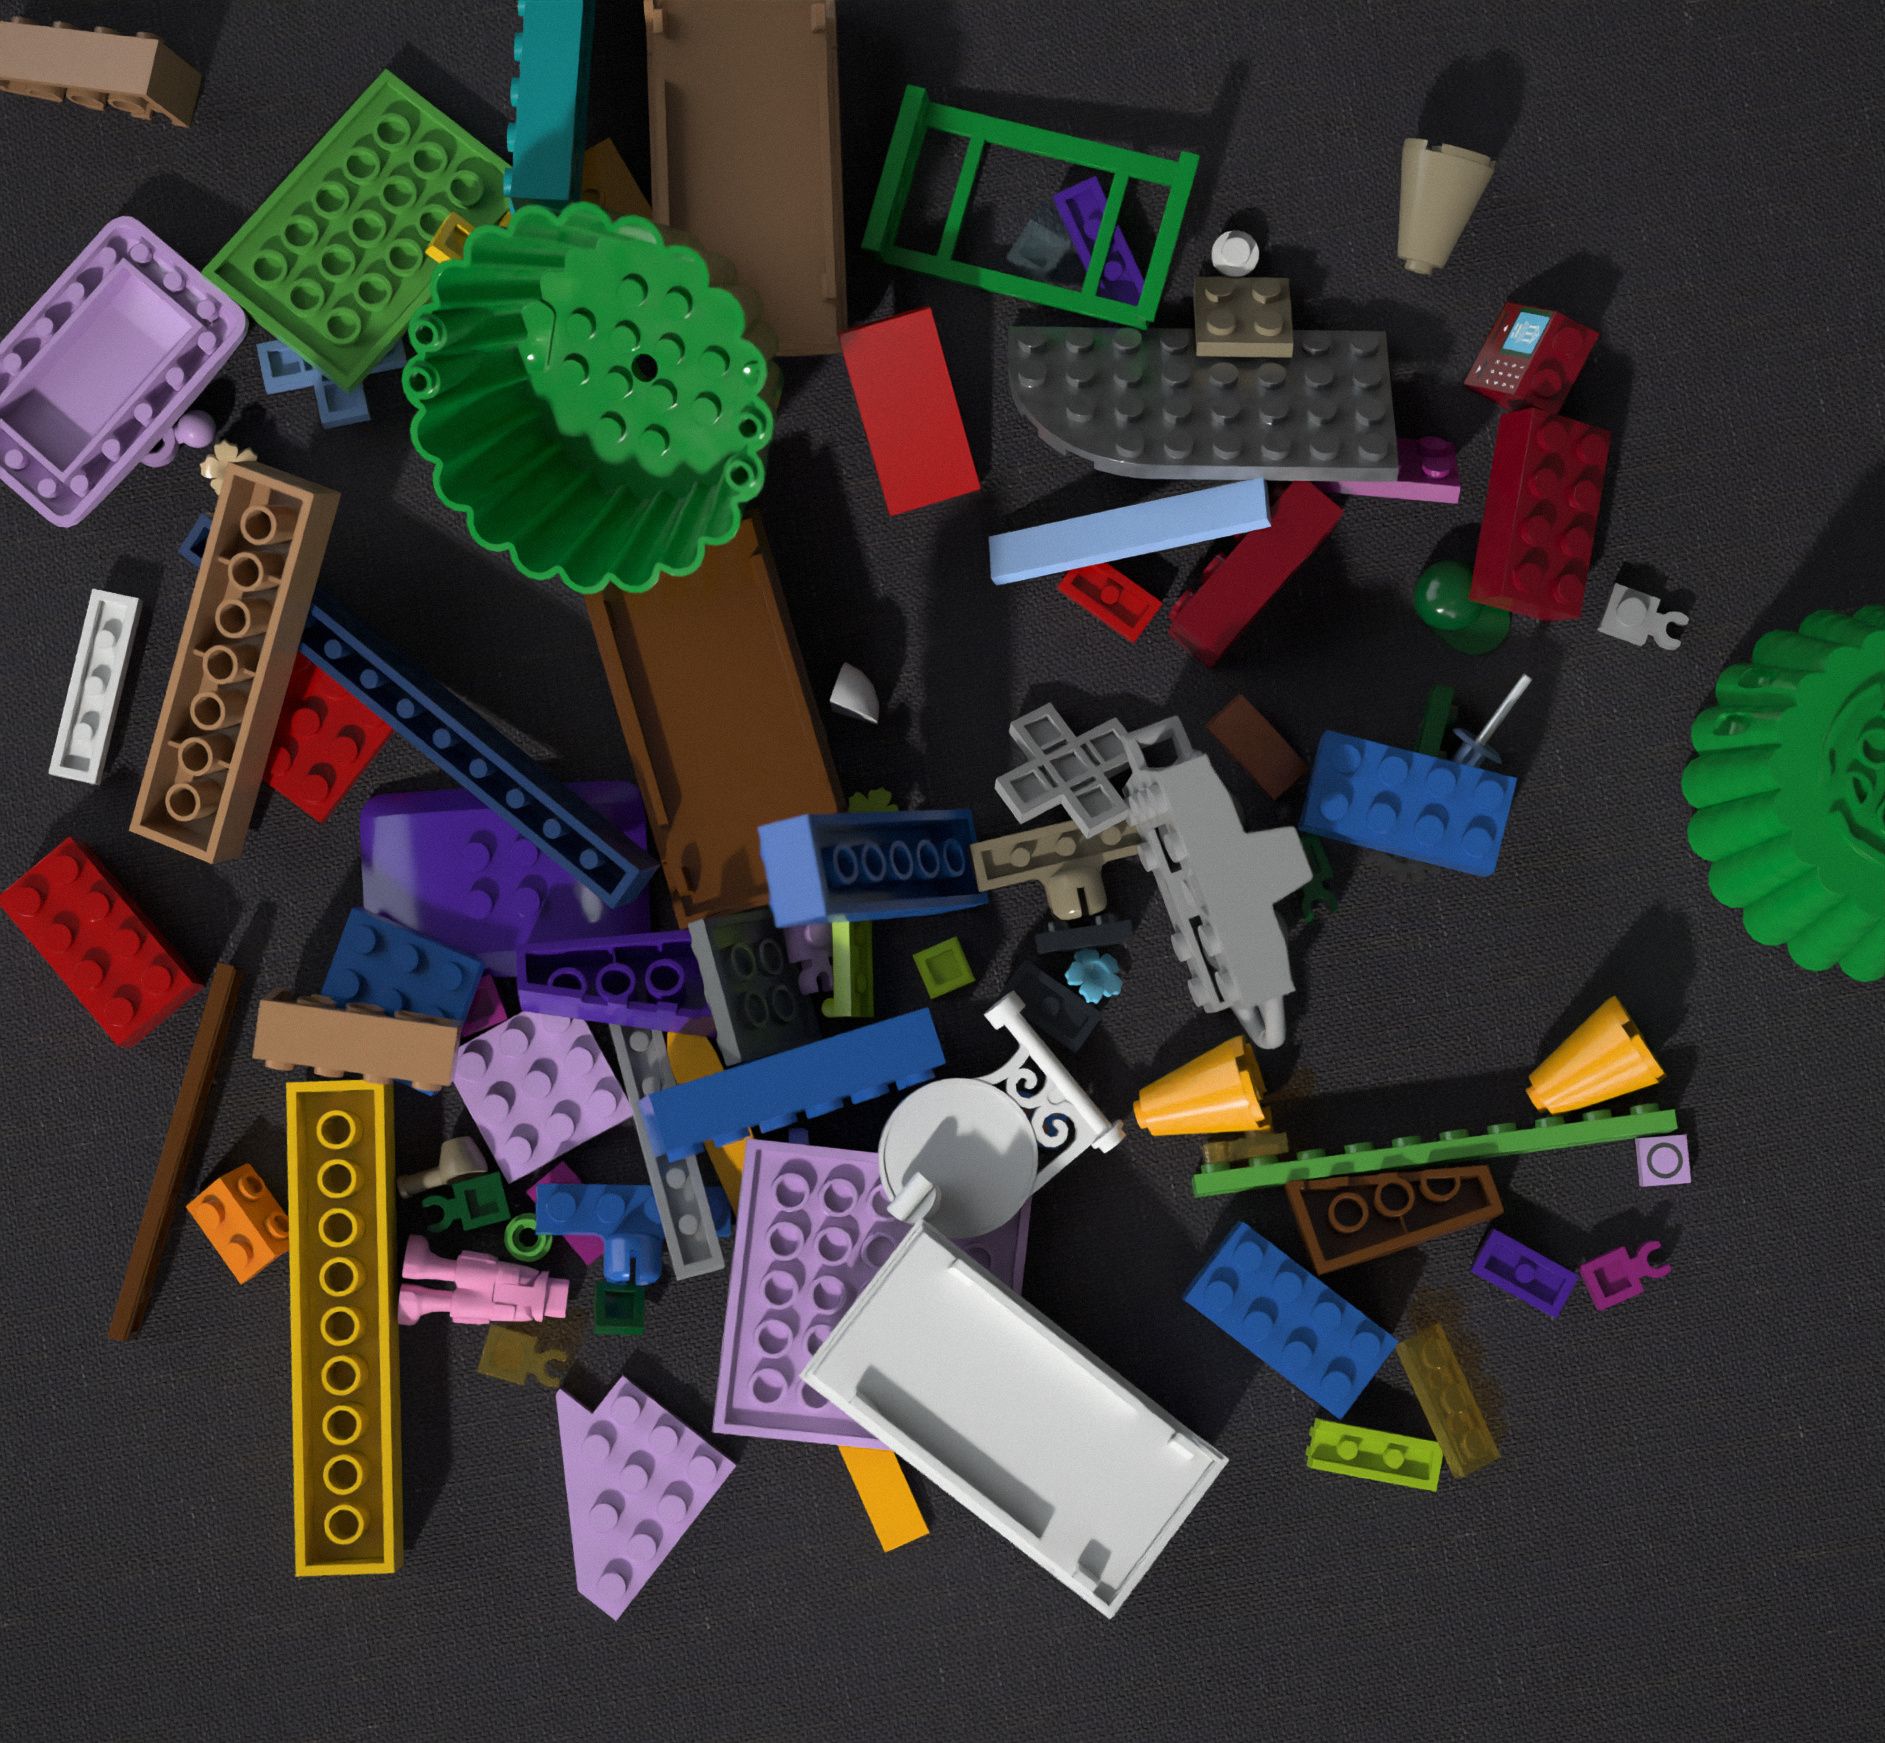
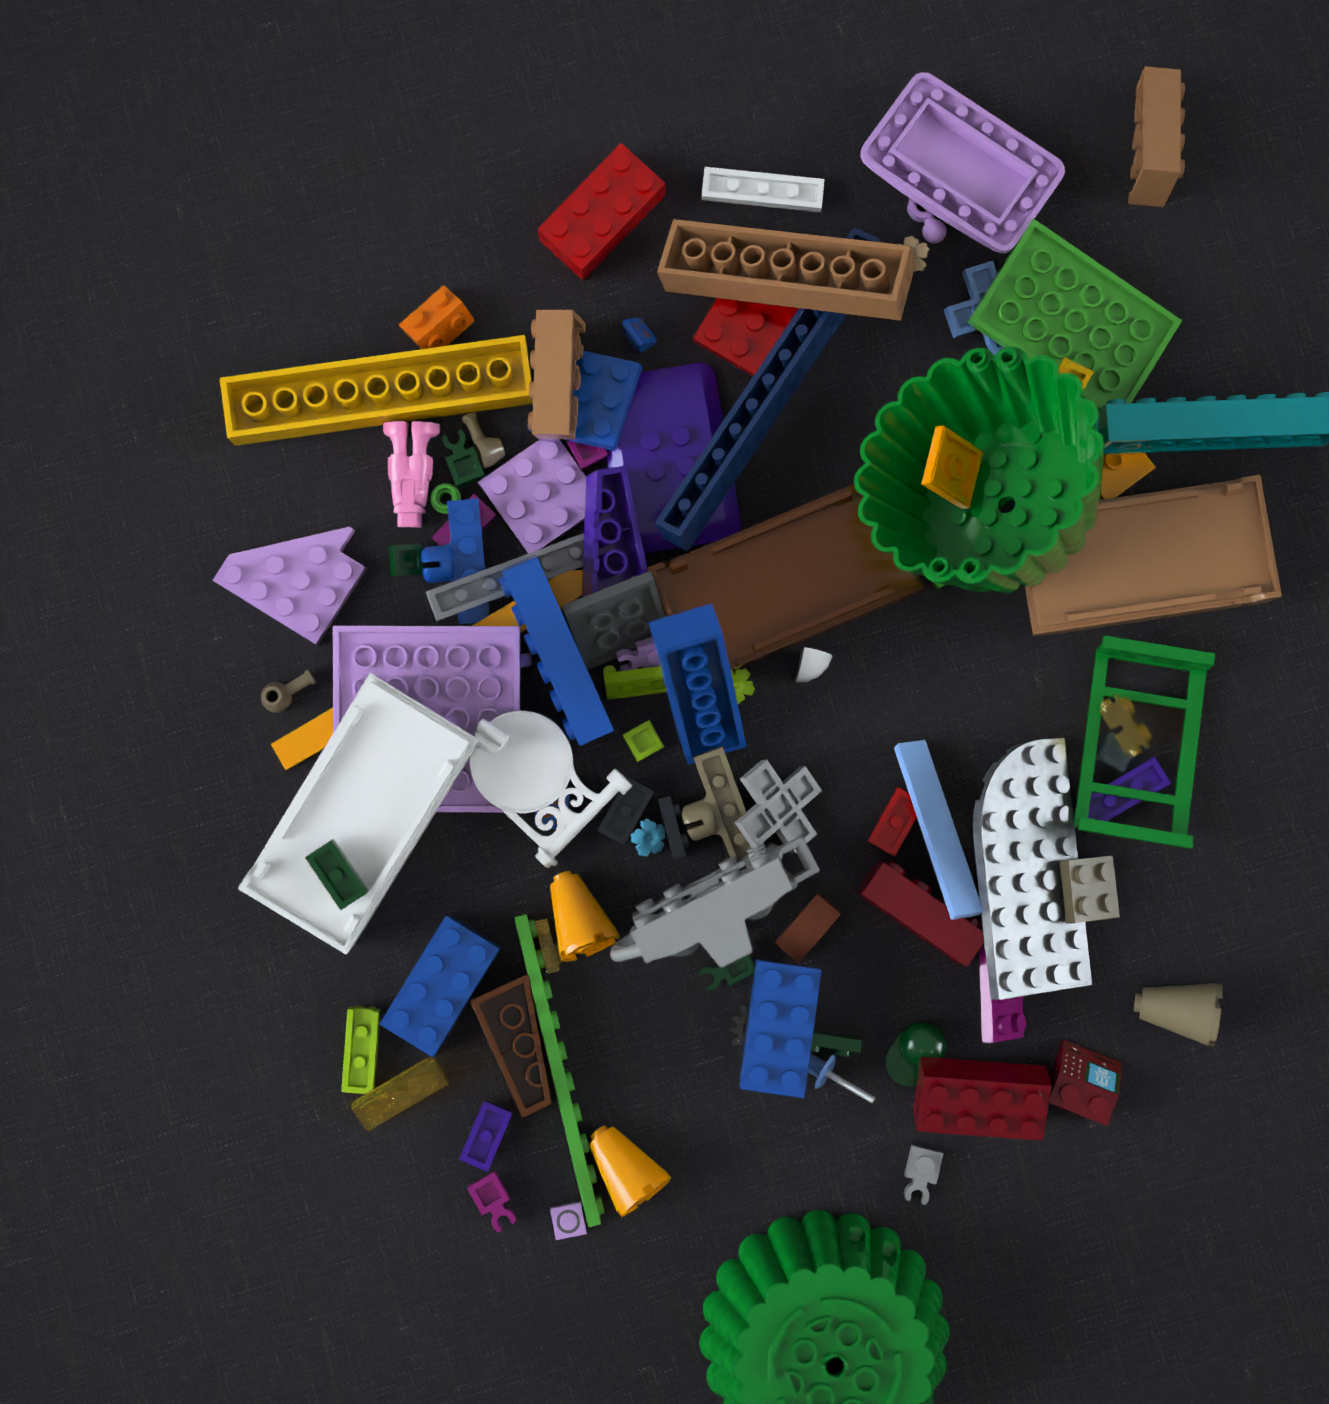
camera: 80 degrees right, 0 degrees up
reddish brown tile [107,962,246,1342] -> none
clear yellow plate [477,1324,569,1387] -> none
red tile [837,305,981,516] -> none
white plate [1211,231,1259,277] -> none
none -> dark tan bar [261,669,316,713]
none -> dark green plate [305,838,369,911]
none -> blue slope [622,318,657,354]
none -> light orange plate [921,426,983,509]
none -> clear yellow hinge [1099,694,1153,758]

